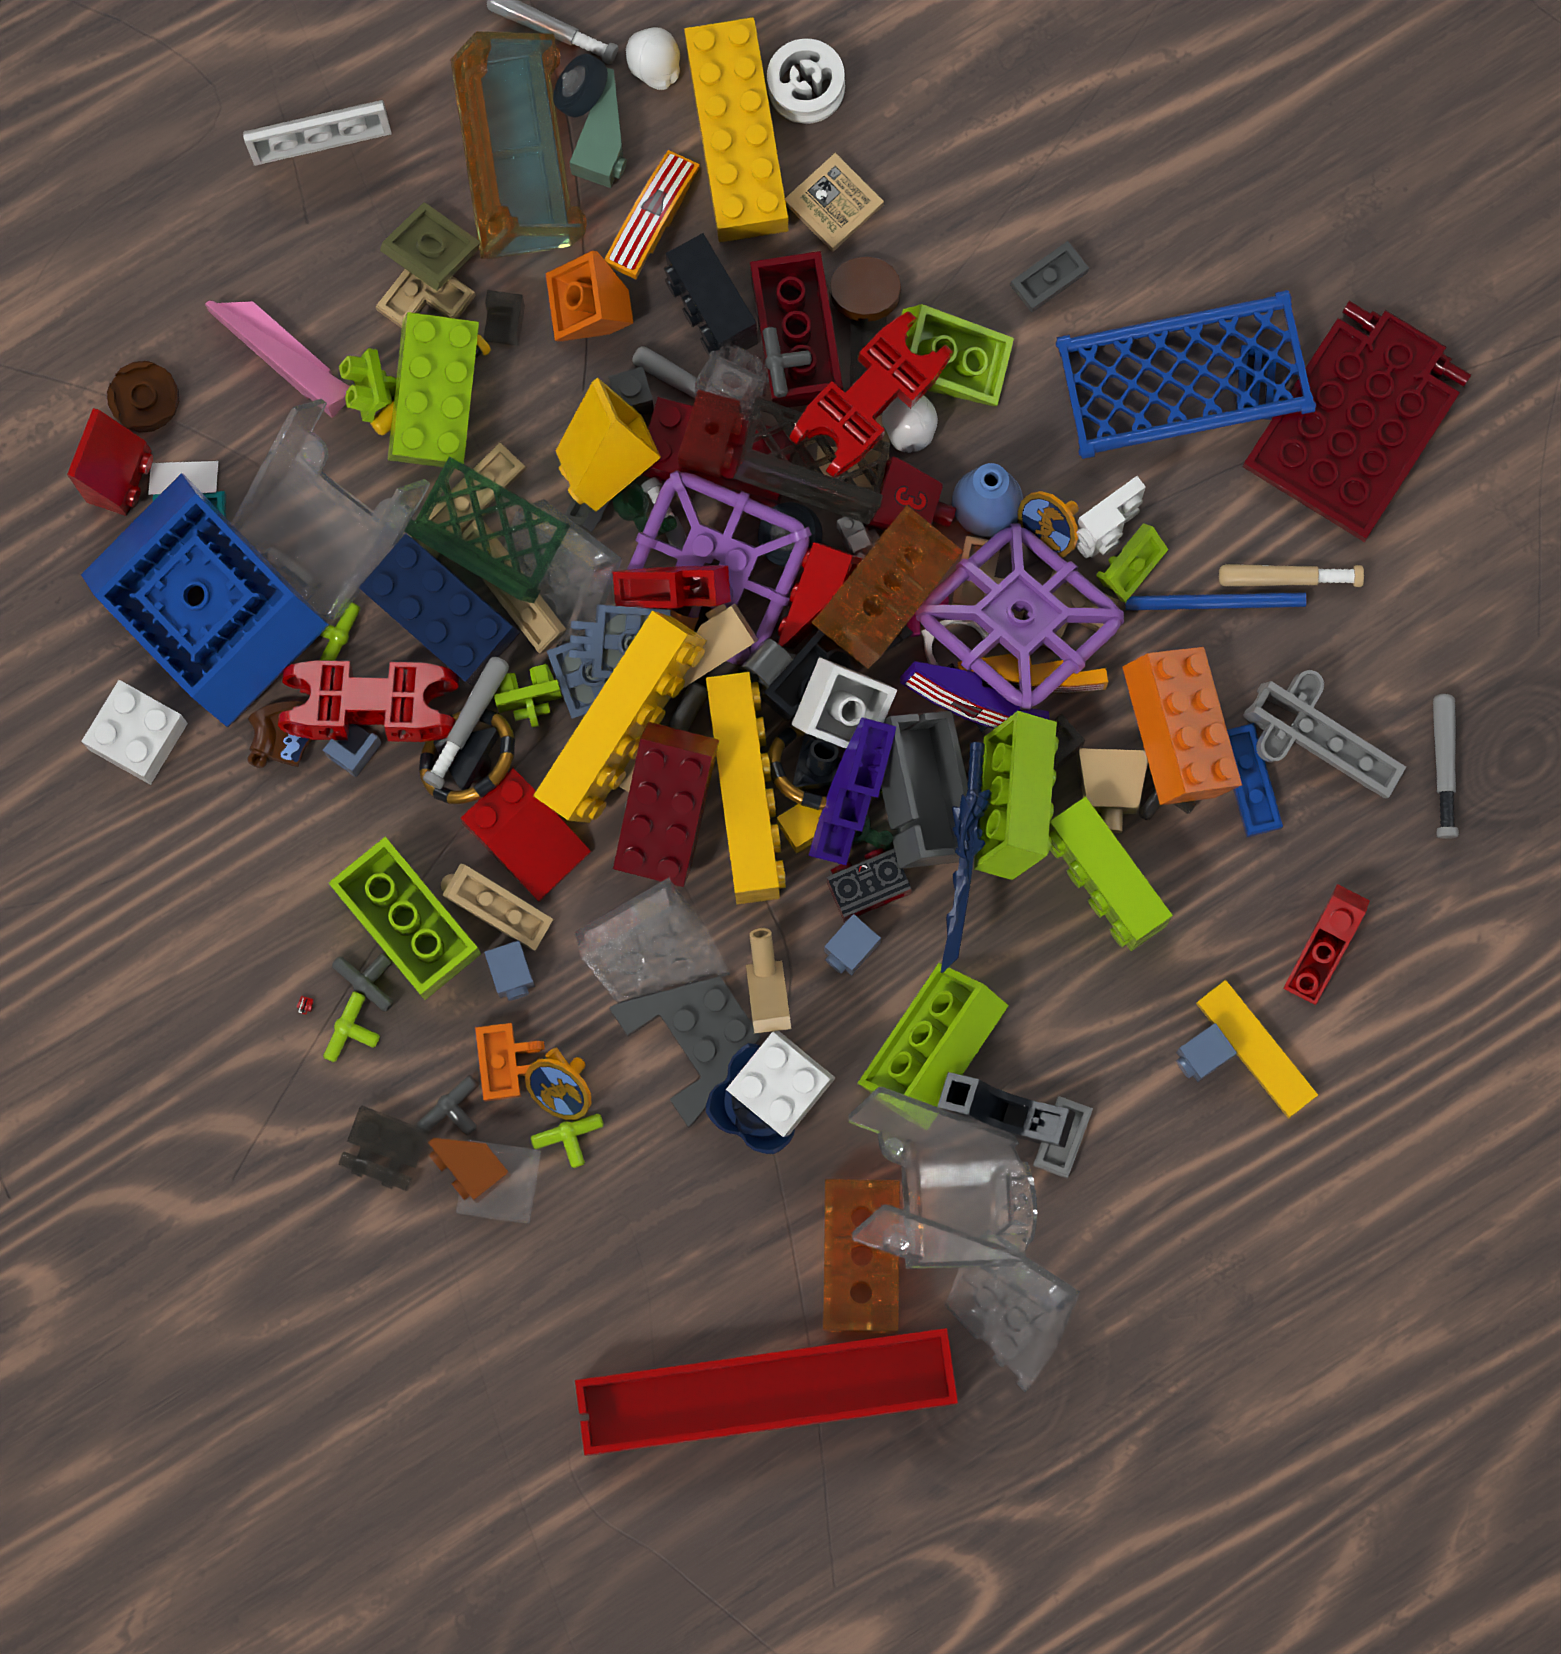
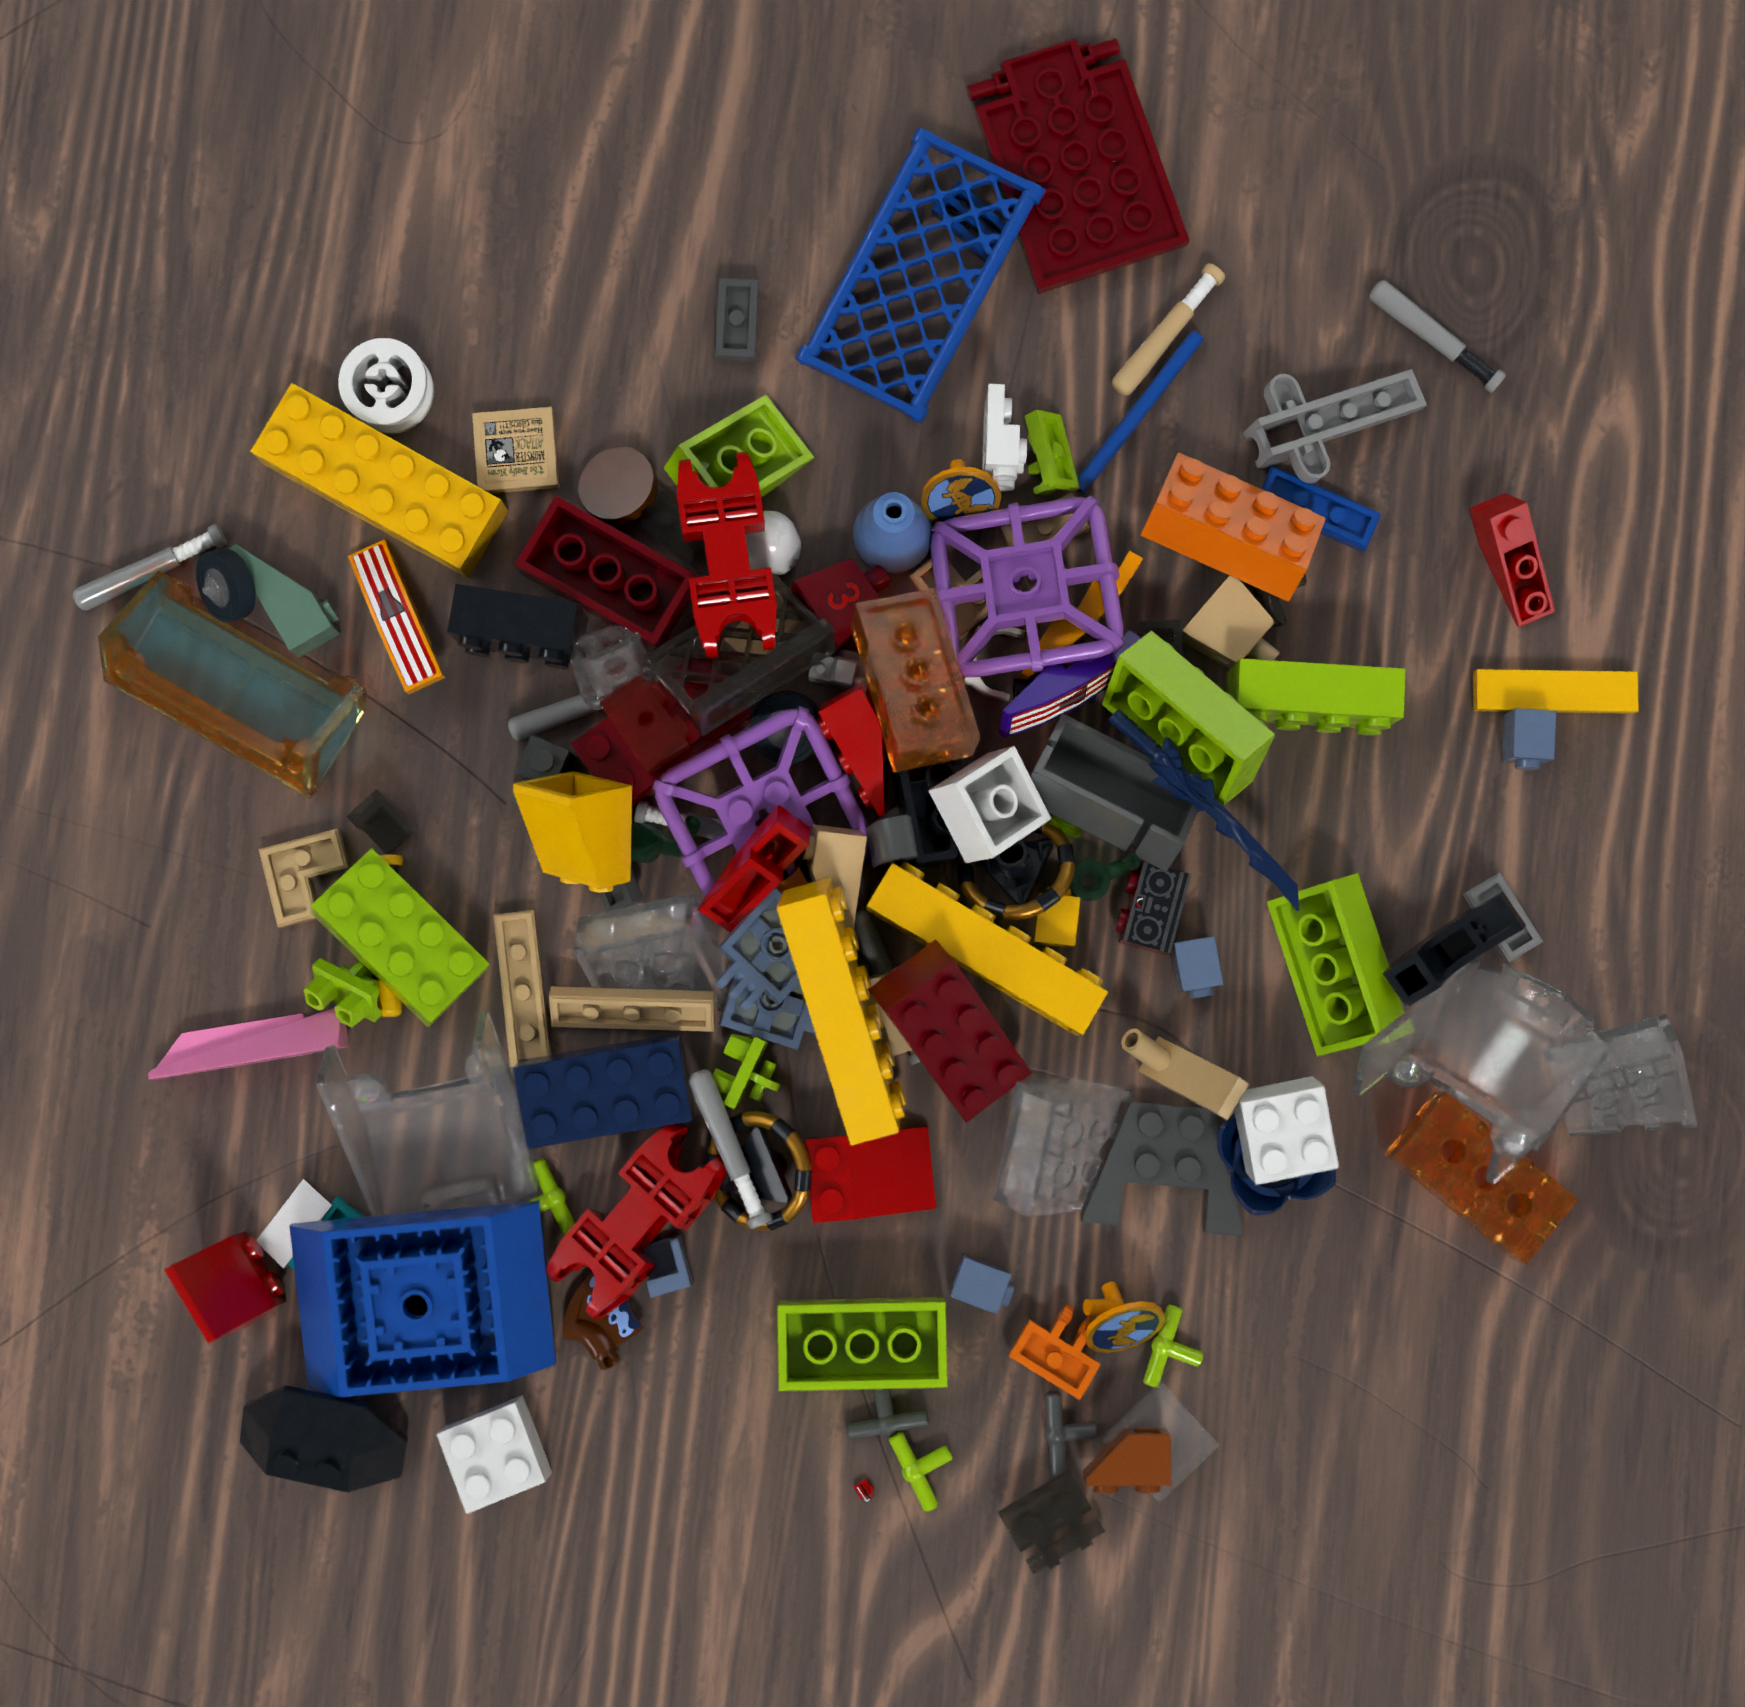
camera: 55 degrees left, 5 degrees up
reddish brown tile [107,361,179,433] -> none
white slope [243,100,392,166] -> none
olive plate [380,202,481,291] -> none
clear green fence [404,456,570,603] -> none
tan piece [441,864,553,951] -> none
orange slope [546,250,634,342] -> none
red piece [575,1328,958,1456] -> none
white hair [626,27,680,90] -> none
dark grey piece [762,327,812,398] -> none
dark purple slope [808,717,897,865] -> none
none -> black wedge [240,1385,408,1493]

